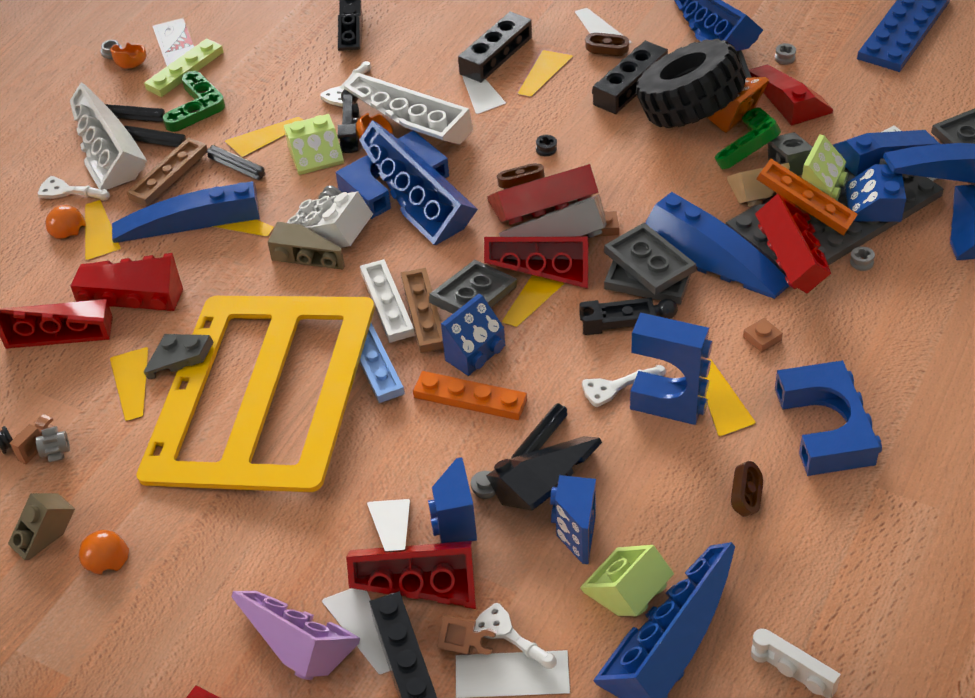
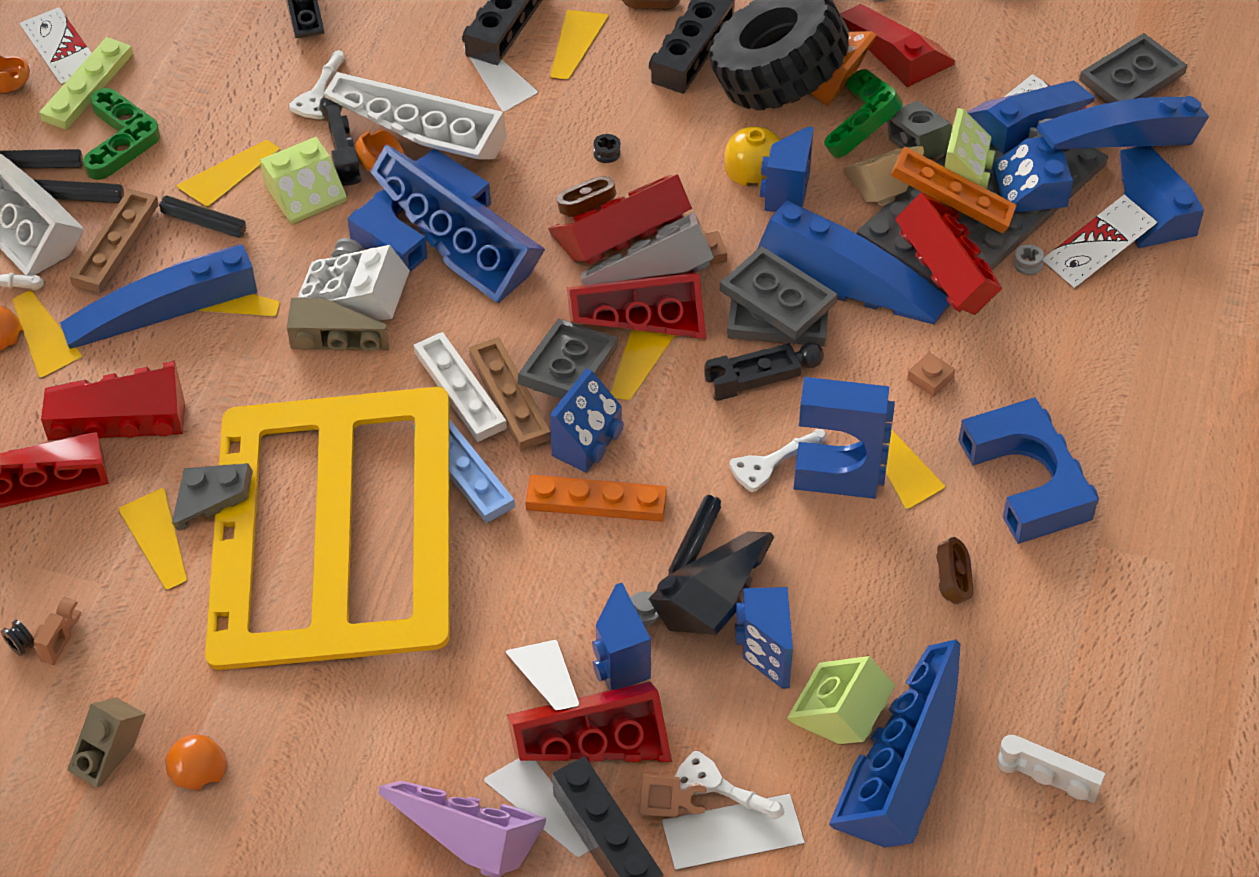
camera: 15 degrees left, 5 degrees up
light grey gear [36,426,70,462] -> none
none -> yellow cylinder [724,126,780,187]
none -> blue slope [760,126,814,212]
none -> white sticker [1043,195,1158,288]

